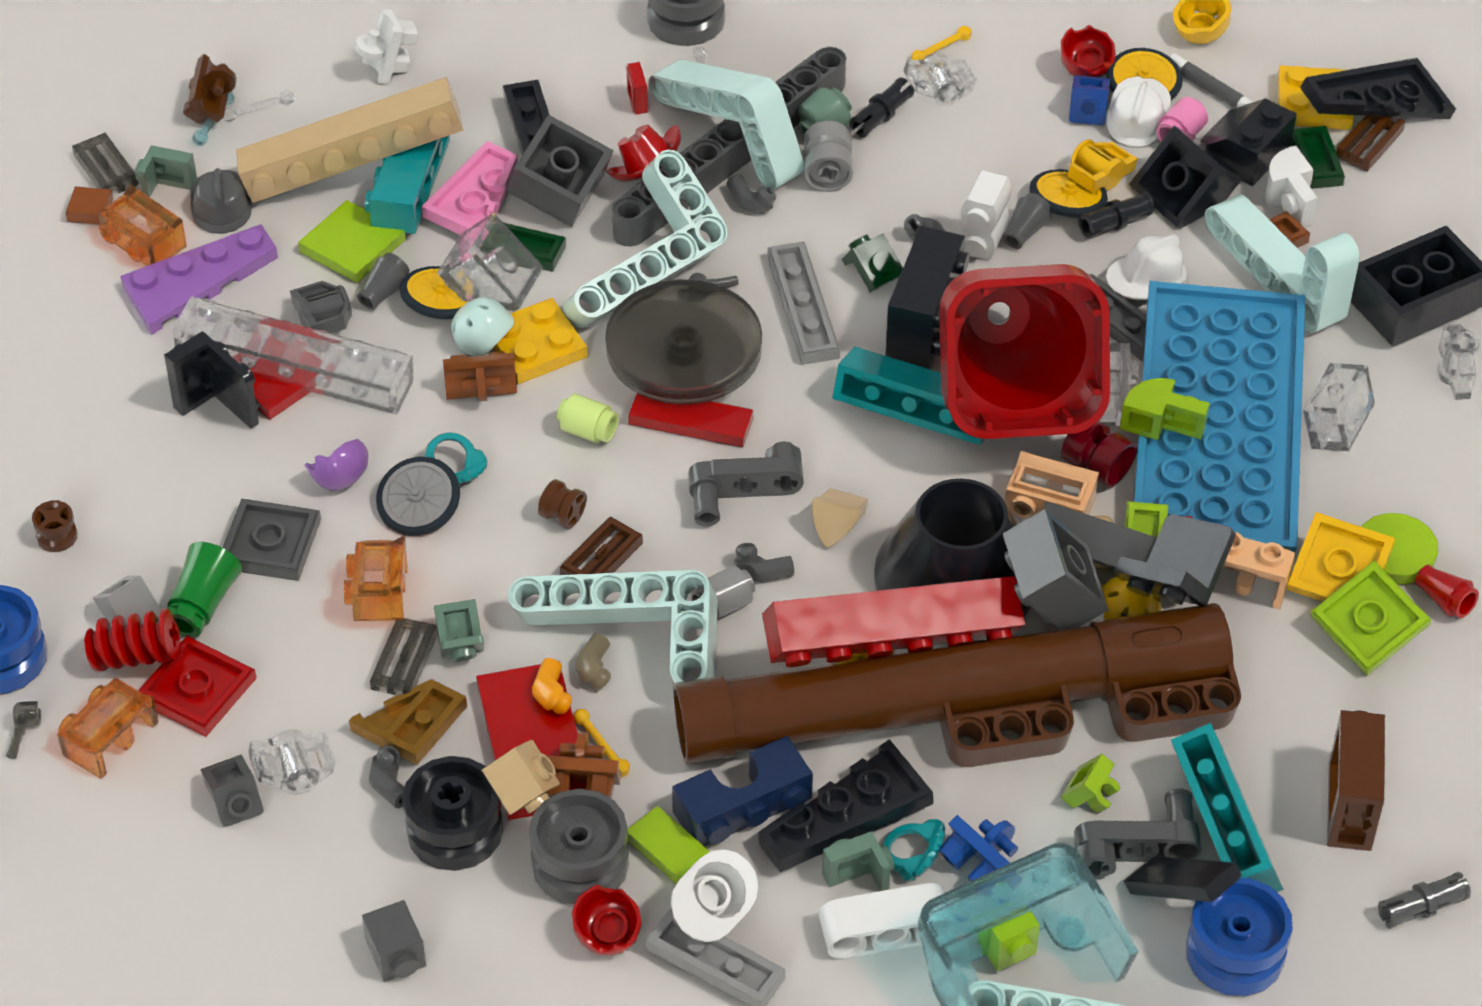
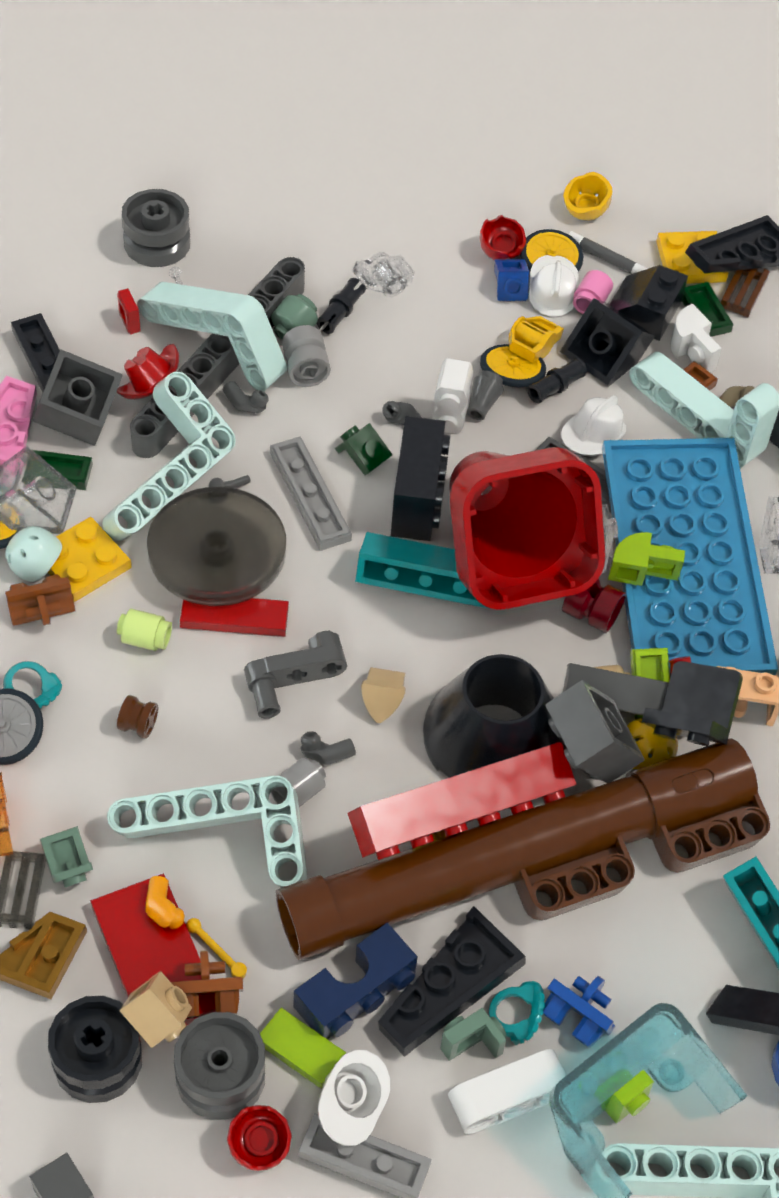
camera: 15 degrees left, 5 degrees up
dark grey arm [369,745,405,808] -> none
reddish brown tile [560,516,643,575] -> none
dark tan arm [575,633,611,690] -> none
yellow hinge [911,26,972,64] -> none
light nougat window [1005,451,1099,518] -> none
lime tile [1061,753,1121,813] -> none
dark grey beam [1074,788,1201,880] -> none

